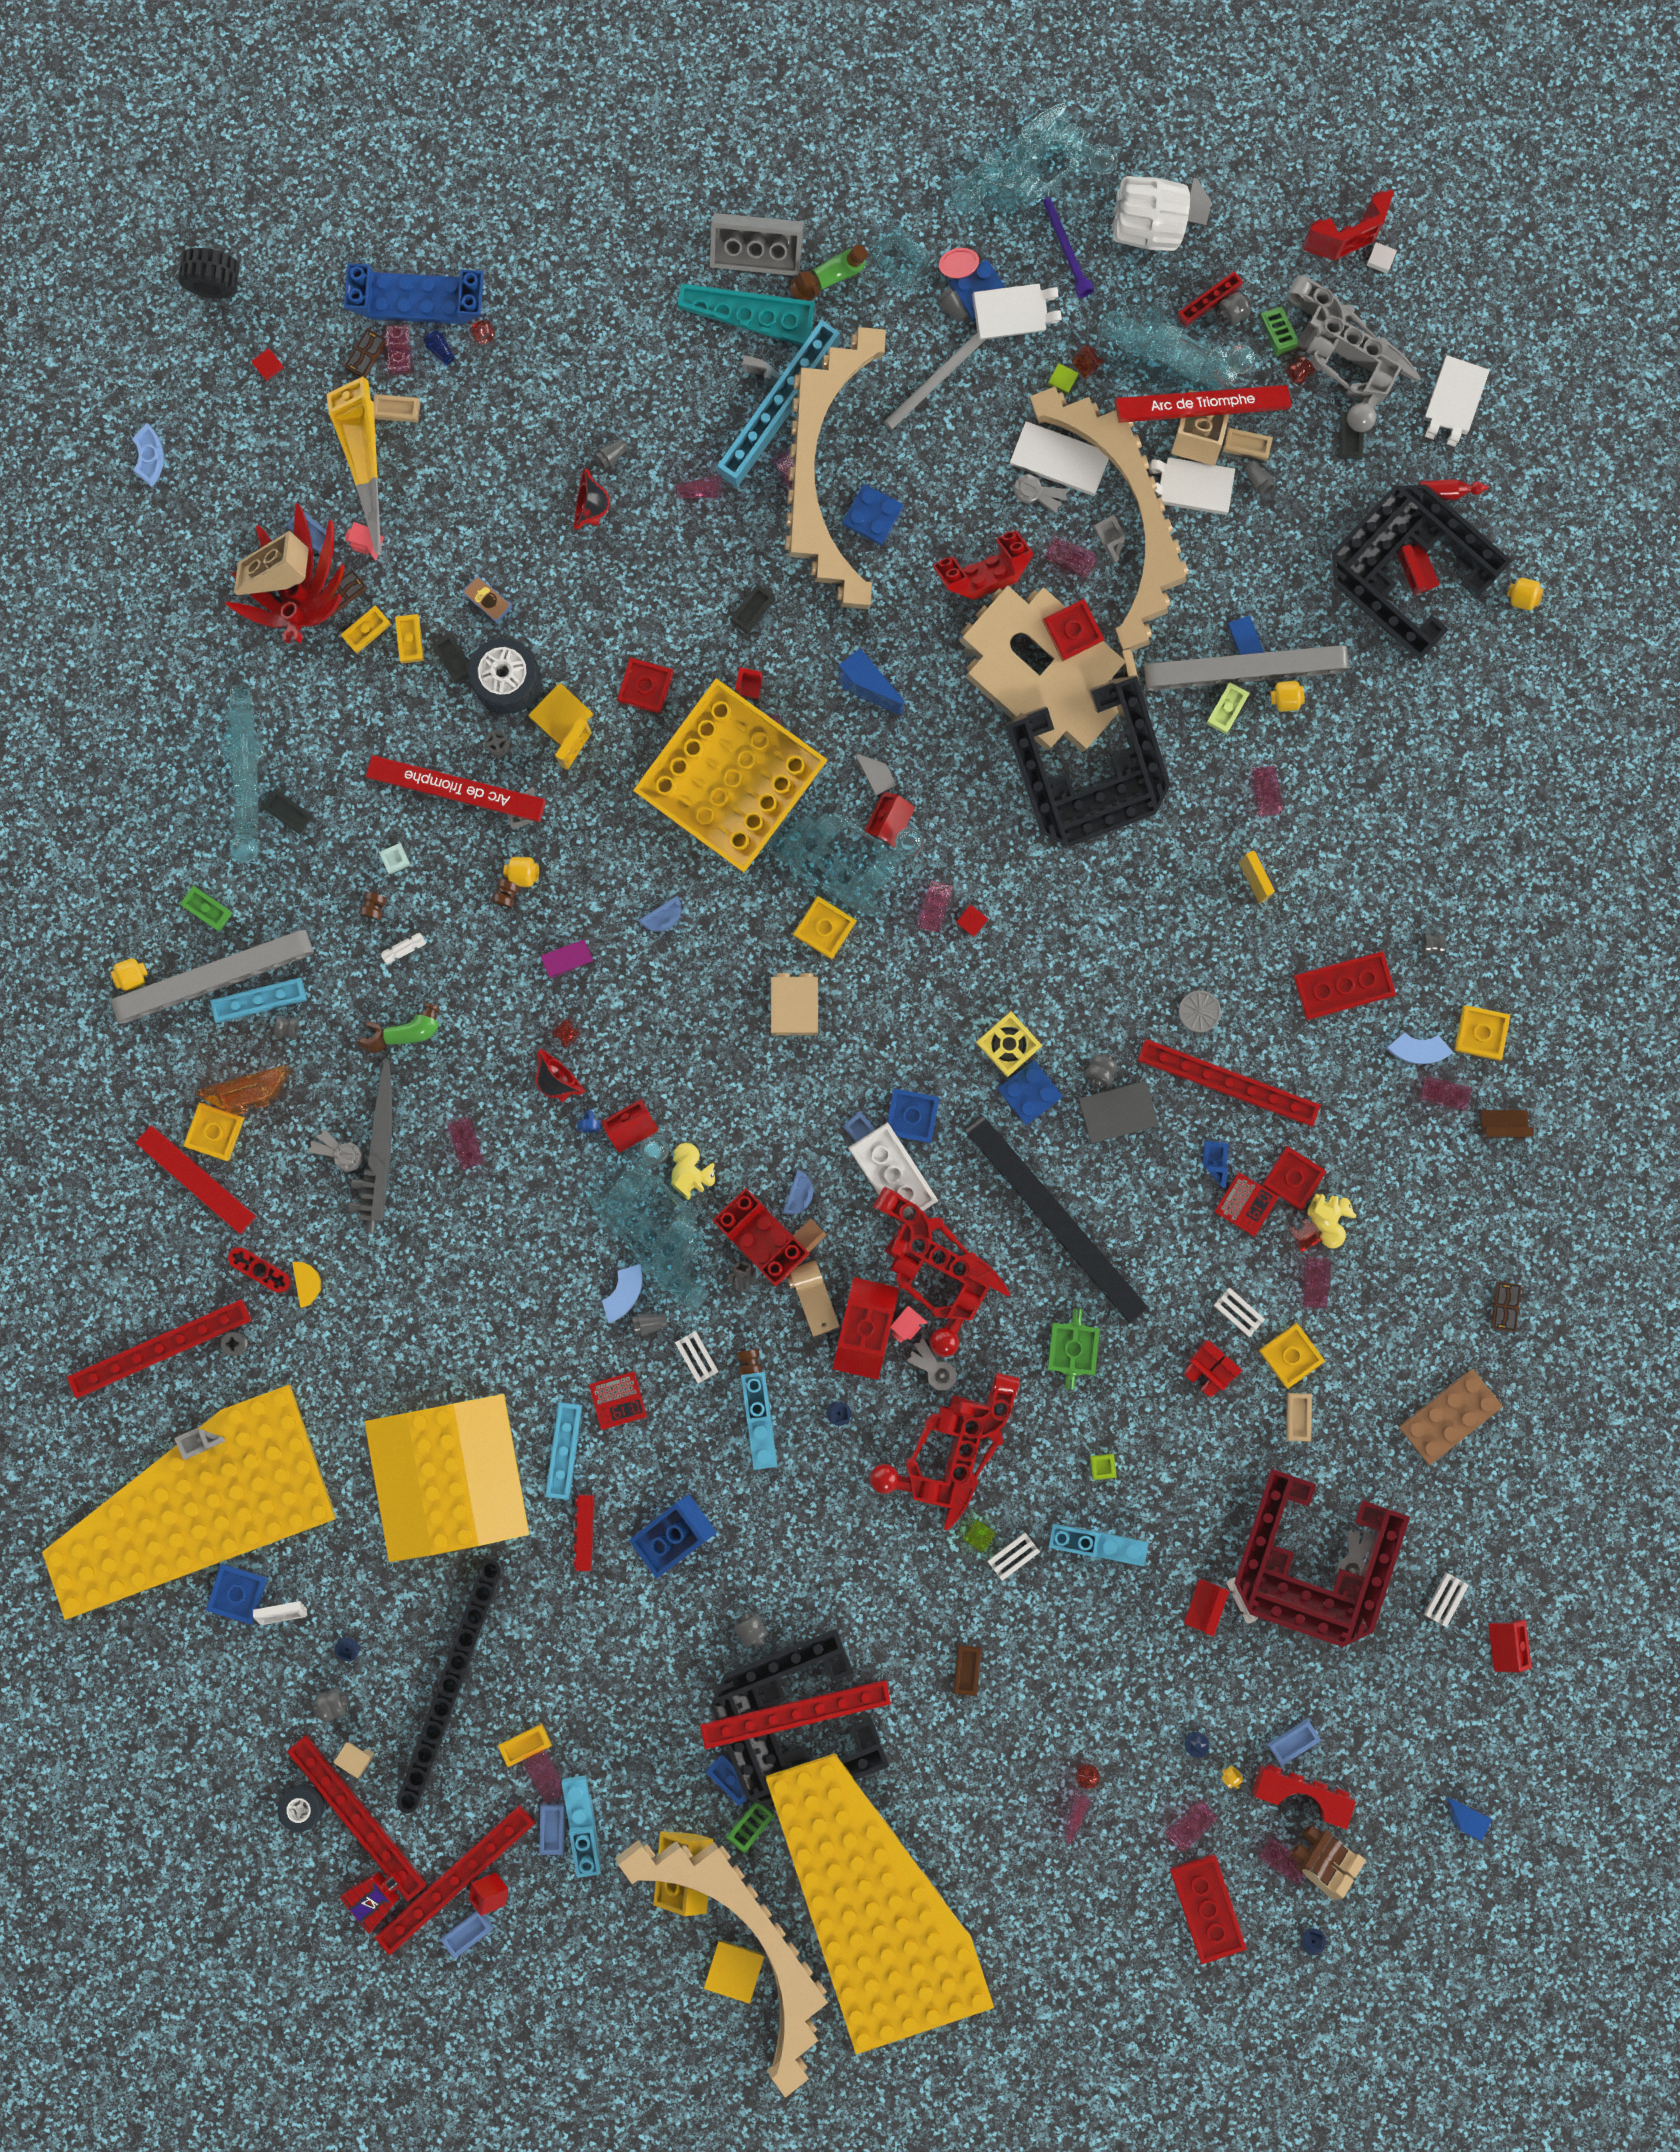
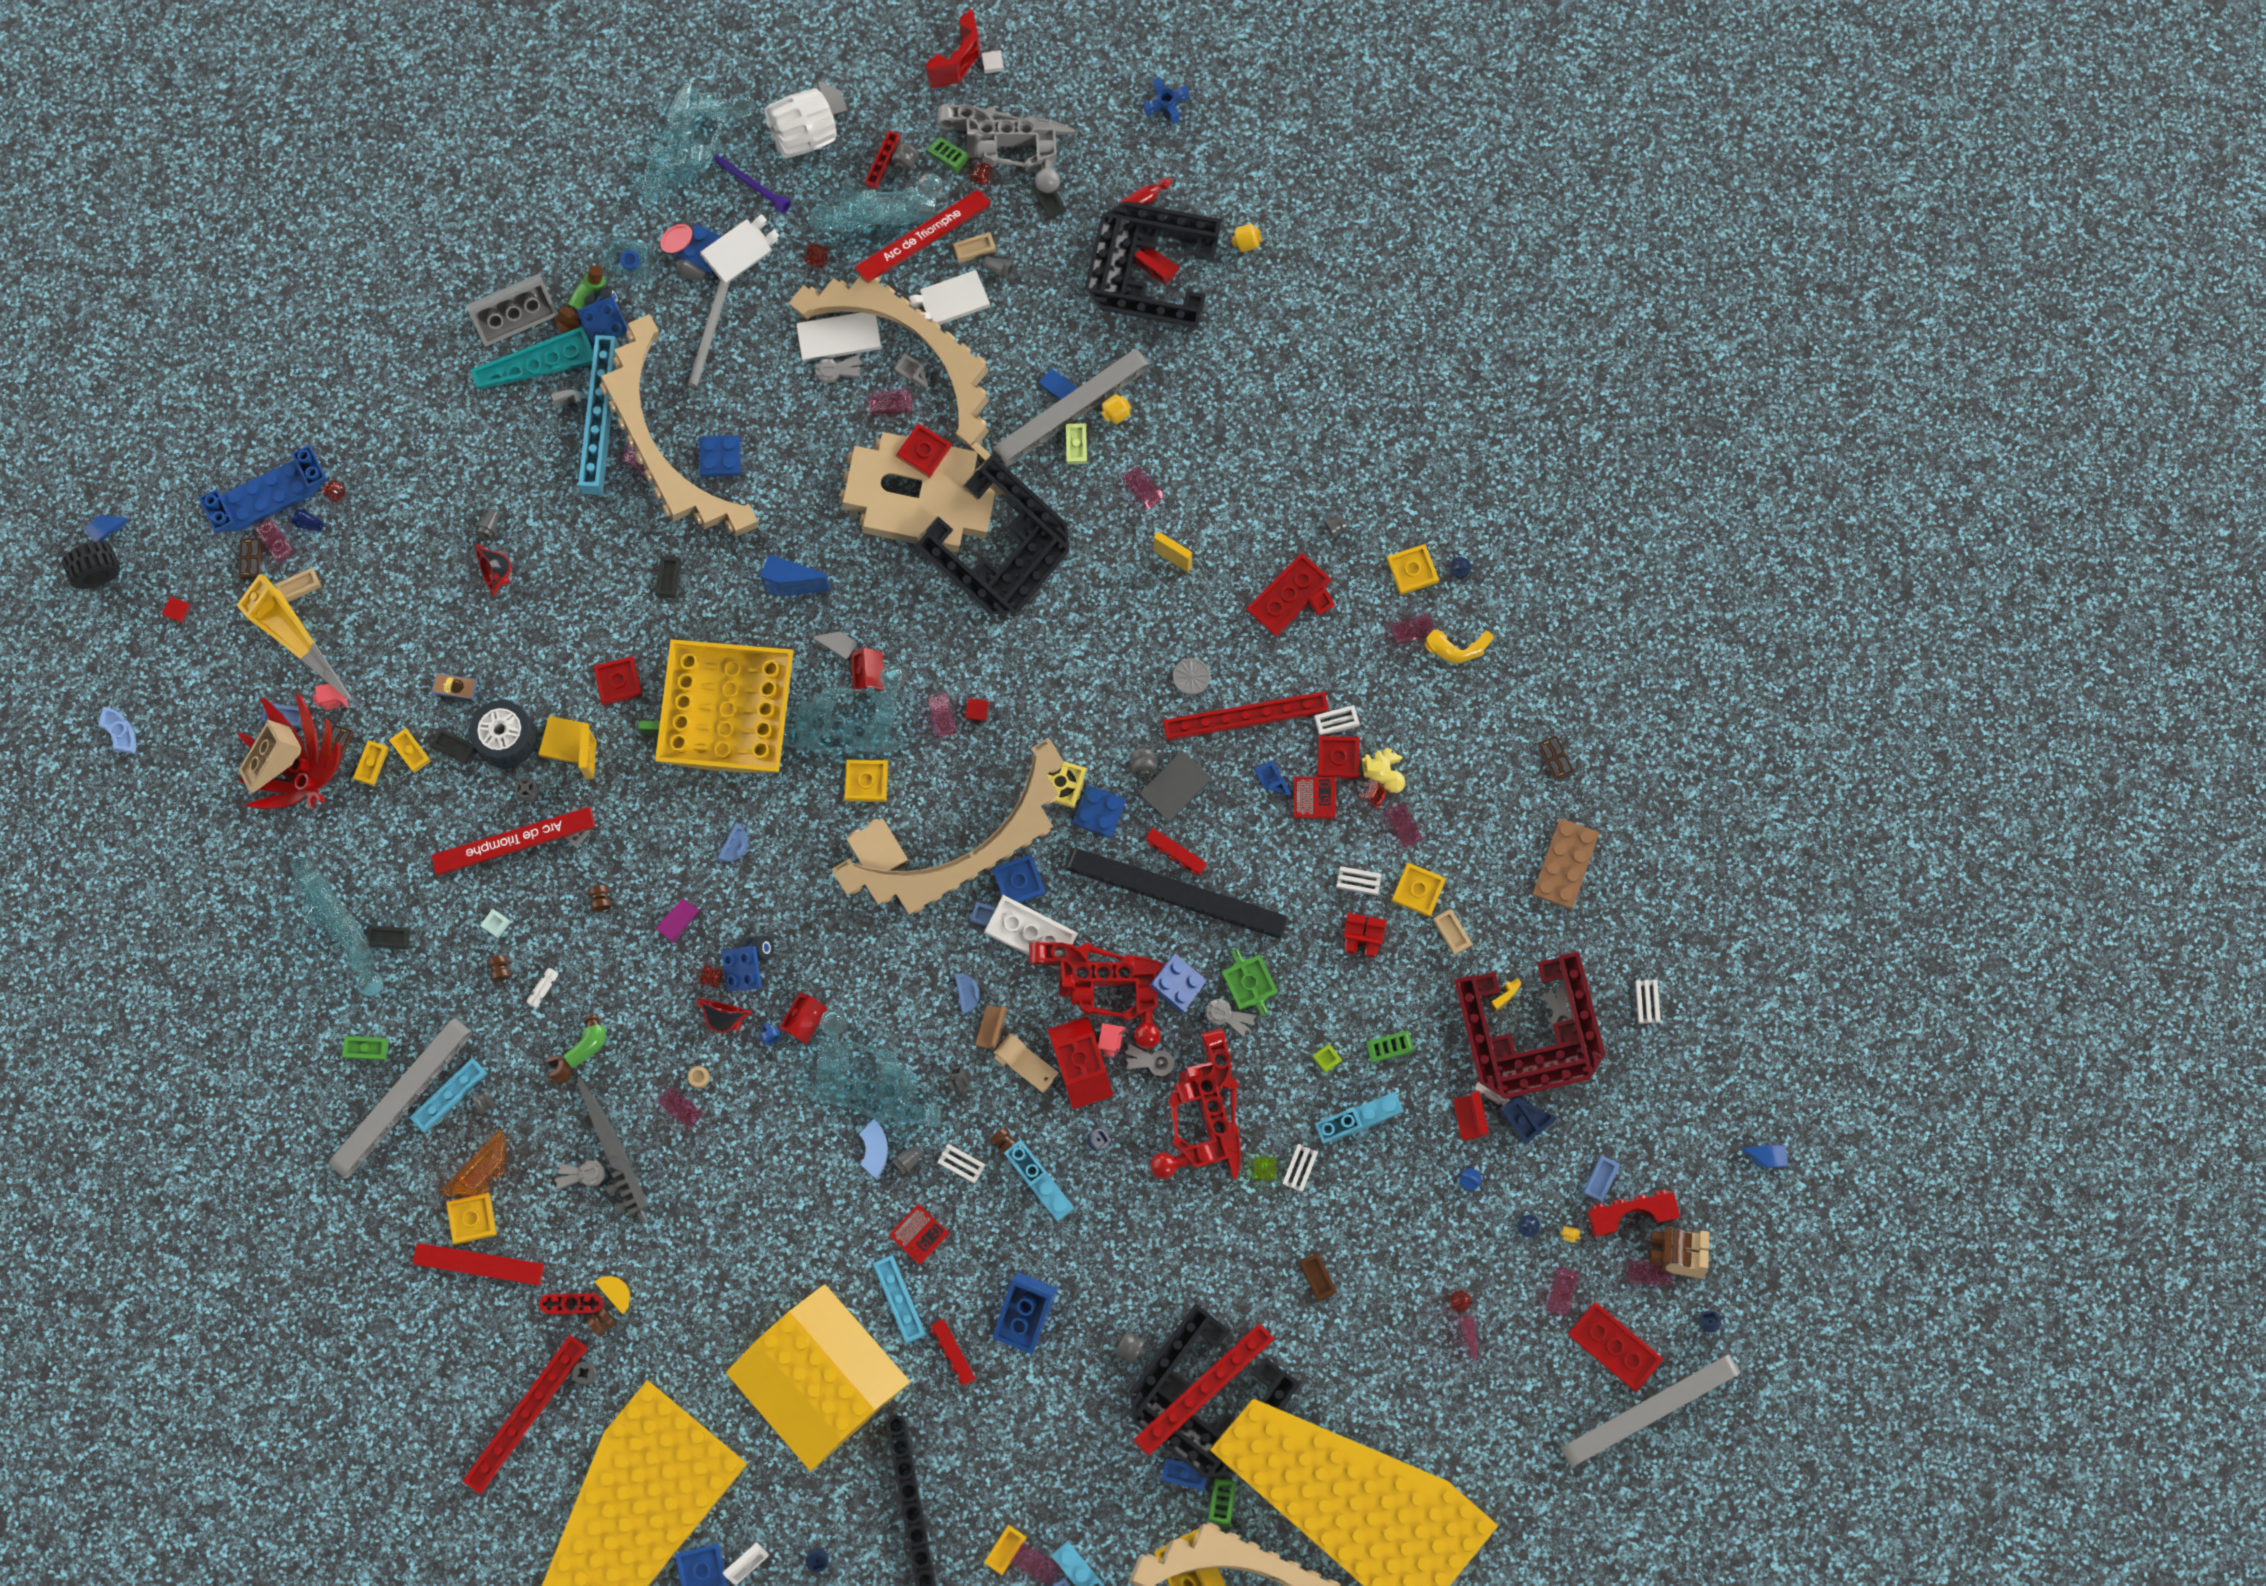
camera: 30 degrees left, 10 degrees down
yellow head [110,958,148,992] -> none
light grey slope [174,1428,225,1460] -> none
yellow head [503,857,539,887] -> none
light yellow animal [671,1143,715,1200] -> none
clear pink slope [675,474,722,499] -> none
red slope [712,1188,810,1287] -> none
red panel [735,667,763,701] -> none
red slope [932,530,1033,600] -> none
lime tile [1048,363,1079,395] -> none
tan slope [1171,389,1230,466] -> none
light blue tile [1386,1033,1453,1064] -> none
white tile [1424,355,1490,447] -> none
reddish brown panel [1480,1110,1534,1138] -> none
red panel [1488,1620,1532,1672] -> none
none -> blue slope [84,515,129,542]
none -> blue plate [577,285,628,346]
none -> reddish brown wheel [586,1307,617,1338]
none -> blue tile [620,250,641,271]
none -> bright green tile [639,721,660,735]
none -> tan tile [688,1066,710,1089]
none -> blue plate [721,935,774,992]
none -> tan arch [832,738,1064,914]
none -> blue pin [1144,77,1189,125]
none -> red piece [1145,828,1207,876]
none -> plate [1149,954,1207,1013]
none -> light grey piece [1205,999,1256,1036]
none -> red tile [1307,587,1335,616]
none -> white tile [1314,705,1360,736]
none -> bright green slope [1366,1031,1414,1063]
none -> yellow piece [1424,630,1494,664]
none -> dark blue tile [1450,557,1471,578]
none -> blue tile [1459,1168,1481,1191]
none -> yellow slope [1490,978,1521,1013]
none -> dark blue wing [1499,1097,1556,1144]
none -> light grey beam [1560,1354,1741,1468]

